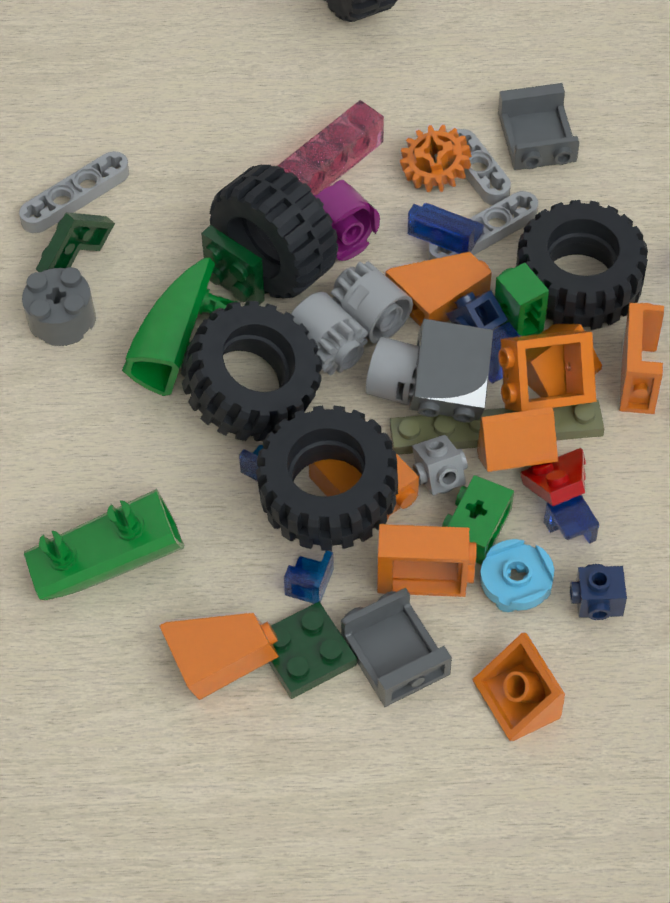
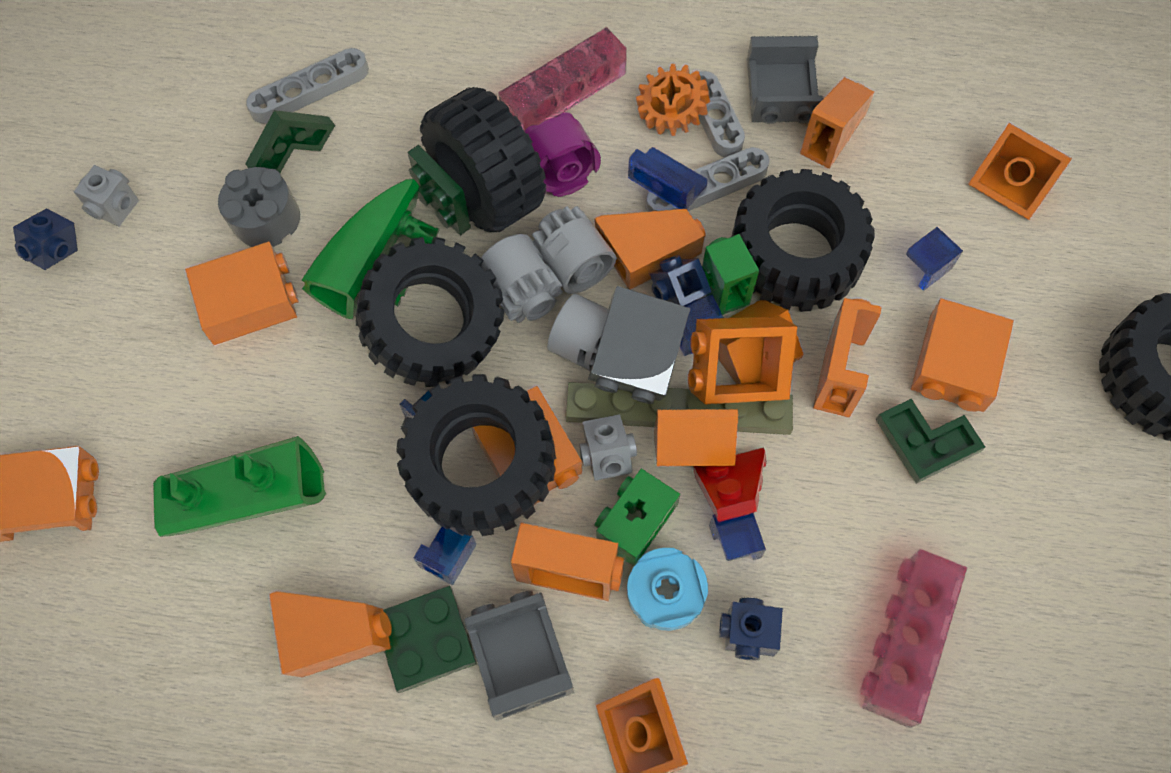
camera: 10 degrees right, 10 degrees up
none -> orange brick [185,241,299,345]
none -> orange slope [800,77,874,169]

